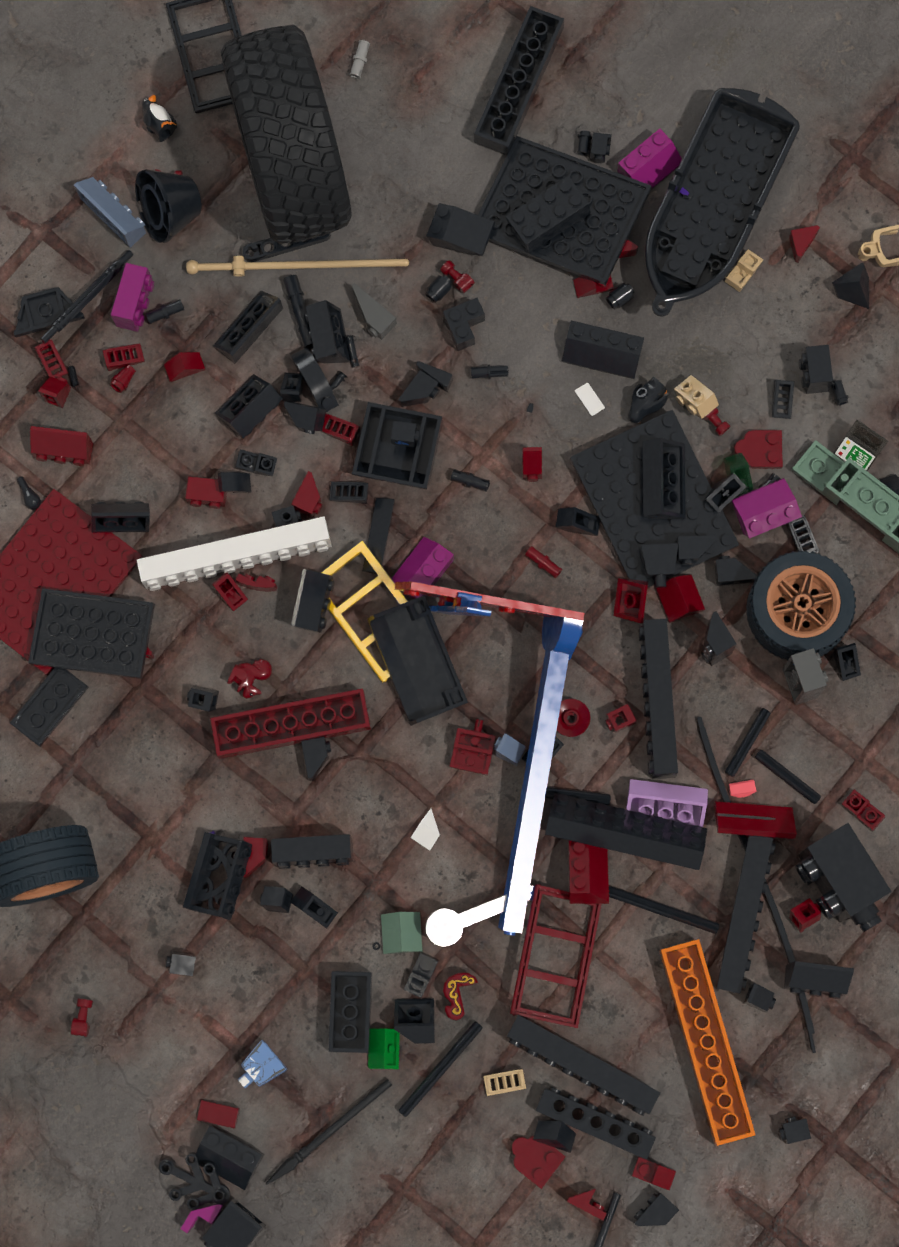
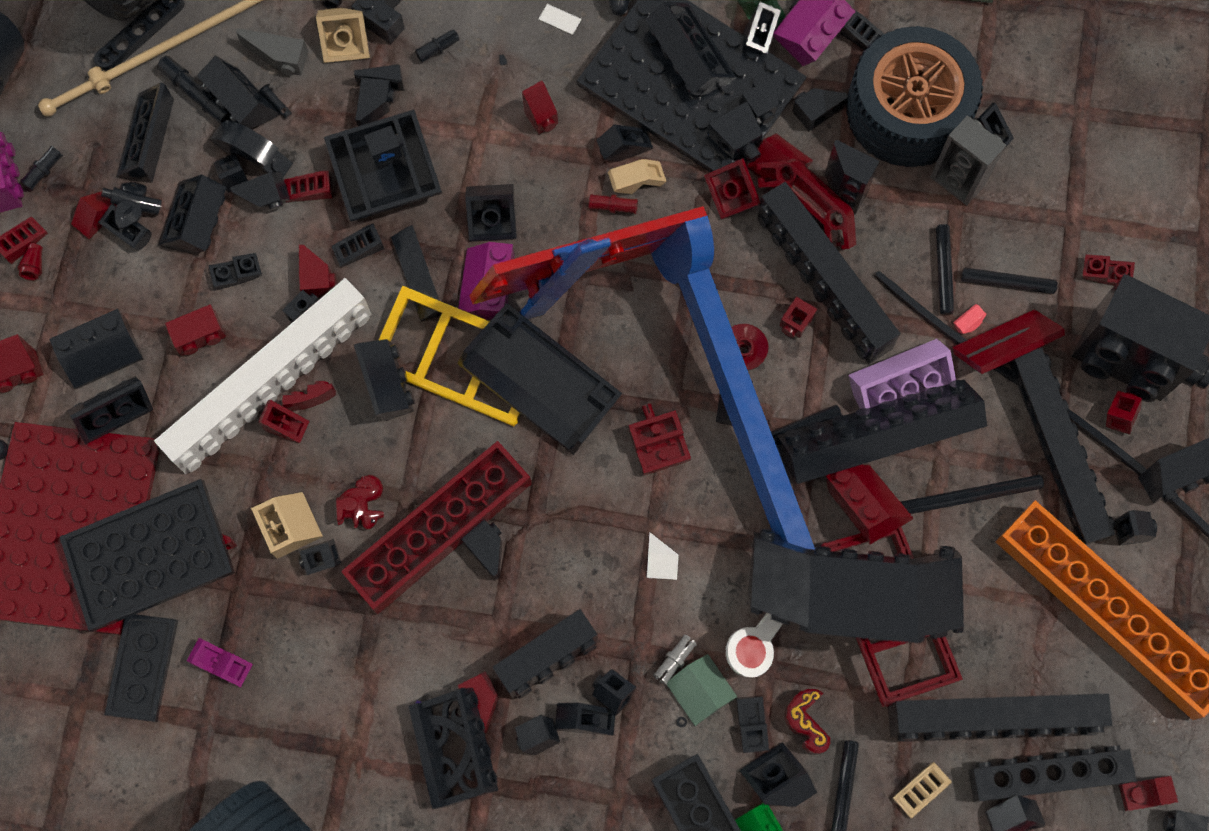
camera: 35 degrees left, 5 degrees down
black slope [217,472,251,493] -> none
black piece [330,370,348,390] -> none
black pin [451,469,490,492] -> none
sand blue slope [494,733,526,766] -> none
none -> black slope [49,309,144,389]
none -> black brick [98,204,152,250]
none -> black plant [101,182,162,229]
none -> magenta slope [187,638,253,687]
none -> tan slope [251,492,323,559]
none -> tan slope [316,8,370,63]
none -> black slope [465,184,517,241]
none -> black brick [592,669,636,717]
none -> tan slope [608,159,667,194]
none -> light grey pin [653,634,697,685]
none -> black windscreen [748,529,964,643]
none -> dark red piece [757,159,856,249]

